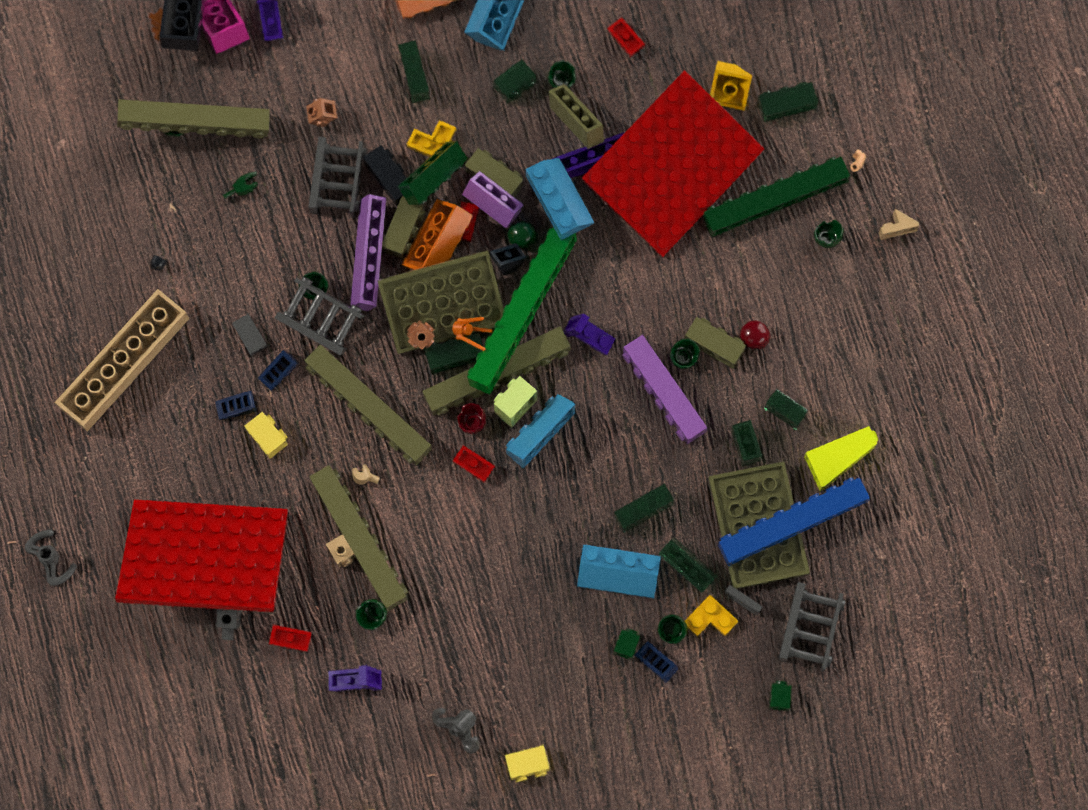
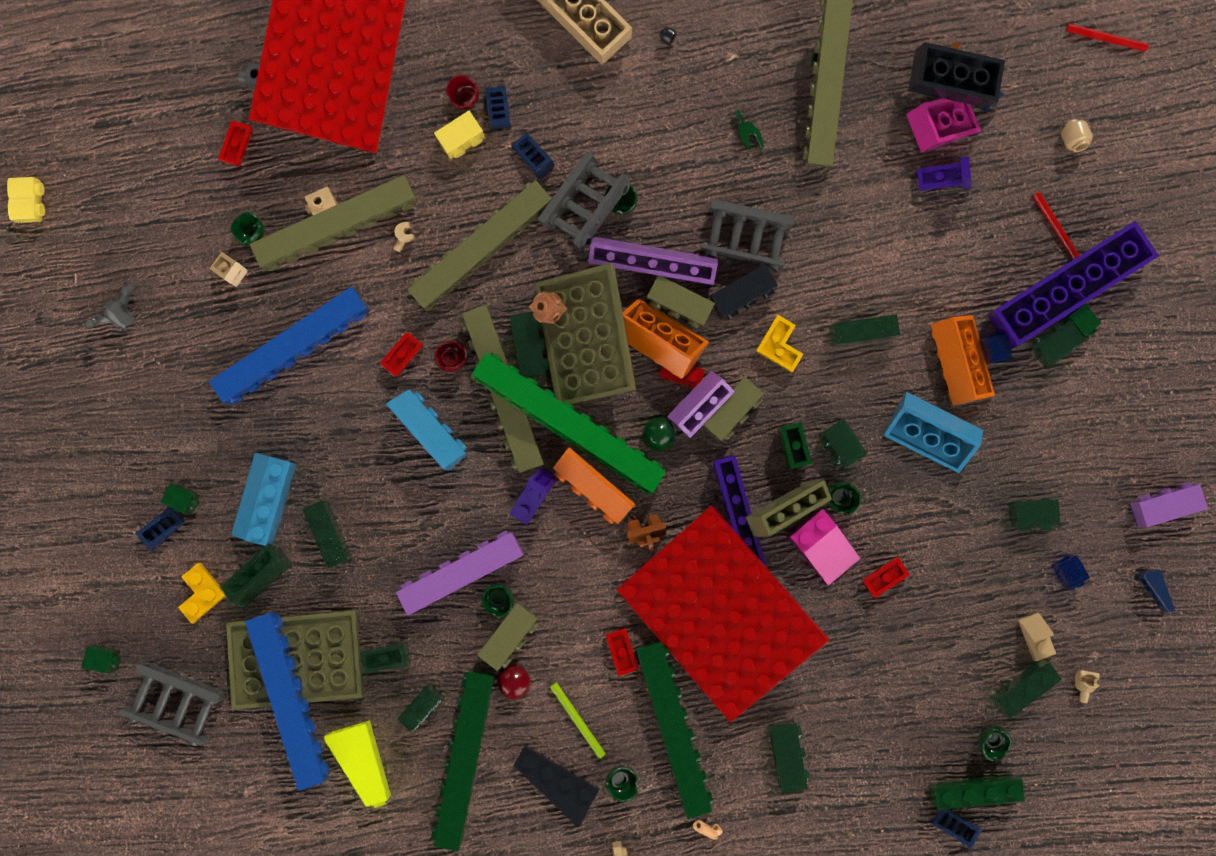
camera: 90 degrees right, 10 degrees up
dark grey tile [232,314,267,356] -> none
nougat brick [306,98,337,127] -> none
dark purple bracket [329,665,382,692] -> none
dark green brick [398,141,468,205] -> none
orange plant [452,317,494,351] -> none
black slope [489,243,527,275] -> none
yellowish green brick [494,376,537,428] -> none
light yellow brick [505,745,550,783] -> none
dark azure slope [526,158,594,240] -> none
dark green hair [658,614,688,644] -> none
yellow slope [710,61,752,111] -> none
dark grey tile [725,585,763,615] -> none
none -> tan slope [209,252,248,286]
none -> blue brick [209,286,370,405]
none -> dark green brick [431,669,495,852]
none -> dark red hair [446,74,479,110]
none -> black wing [514,745,600,828]
none -> lime bar [550,682,606,759]
none -> orange slope [553,448,635,524]
none -> red plate [605,628,639,676]
none -> dark orange hips [627,514,667,552]
none -> dark green brick [777,422,812,470]
none -> dark pink slope [786,509,860,586]

